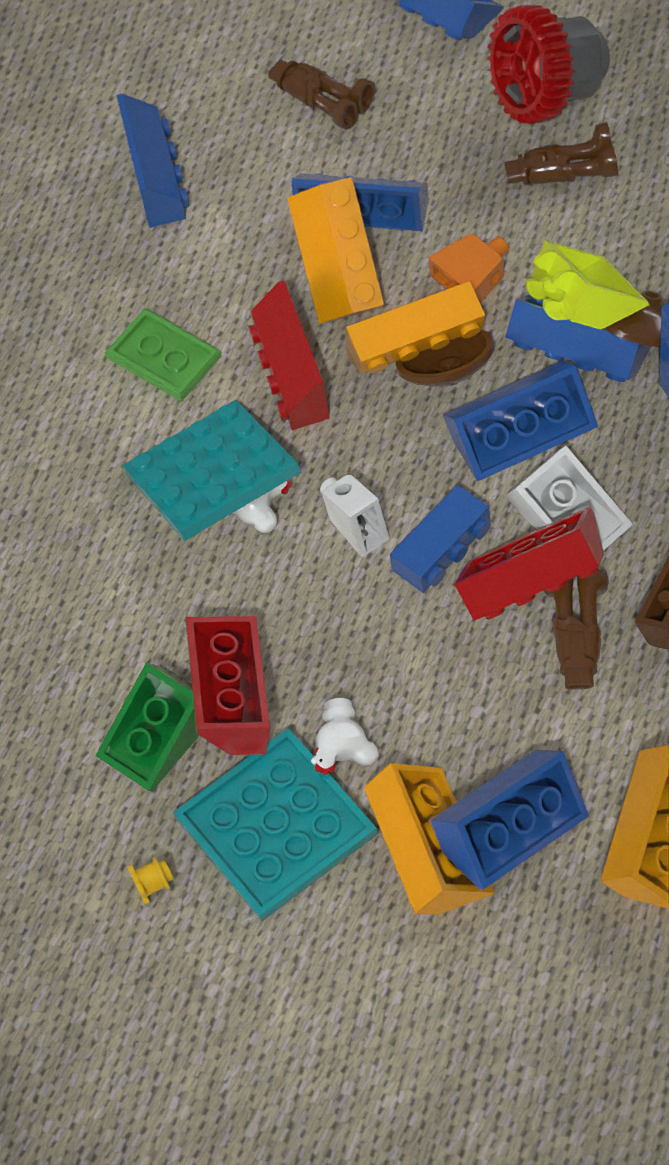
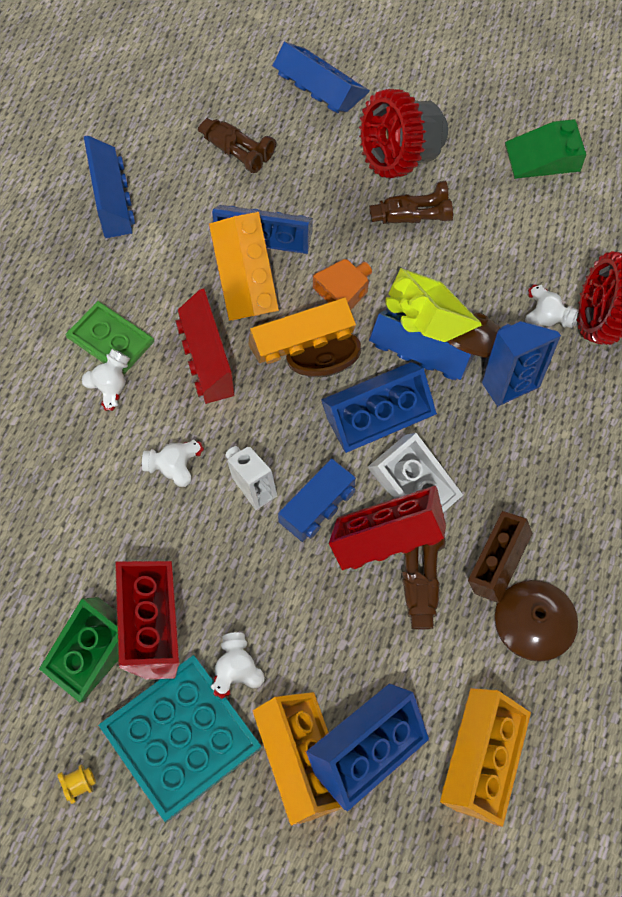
camera: 10 degrees left, 5 degrees up
teal plate [122,400,301,541] -> none
none -> white animal [82,349,130,411]

